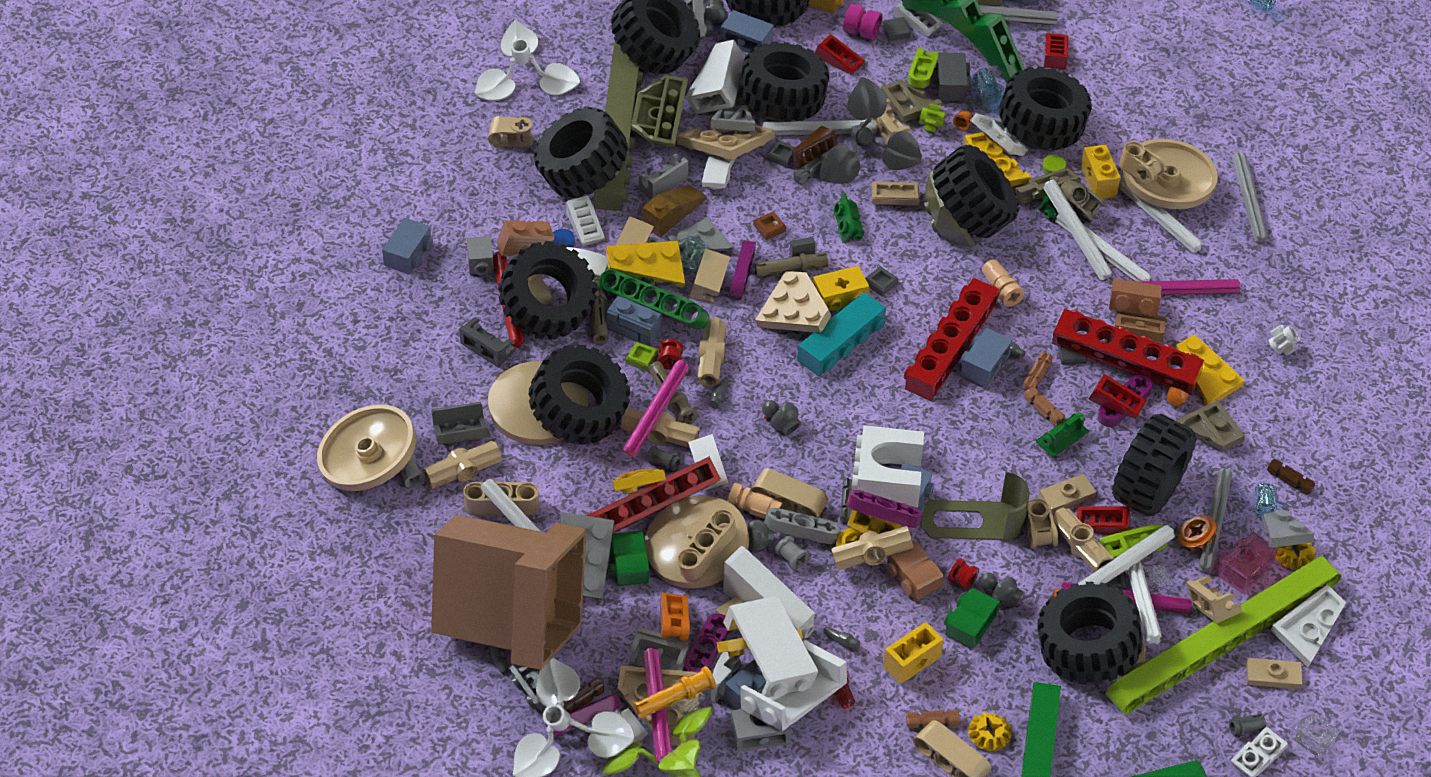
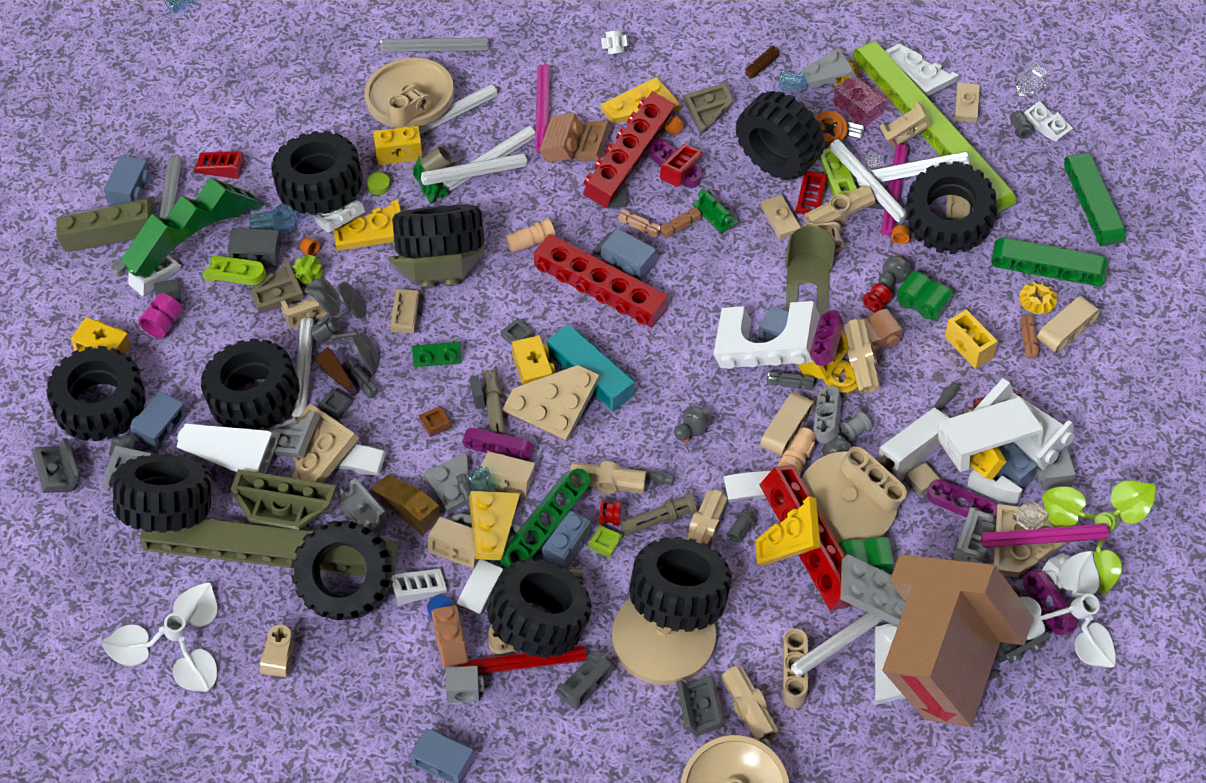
camera: 85 degrees left, 5 degrees up
dark pink axle [623,360,689,457] -> none
light orange pin [633,666,716,719] -> none
orange plate [660,592,690,641] -> none
red slope [814,34,866,75] -> none
dark tan hinge [1016,167,1081,204] -> none

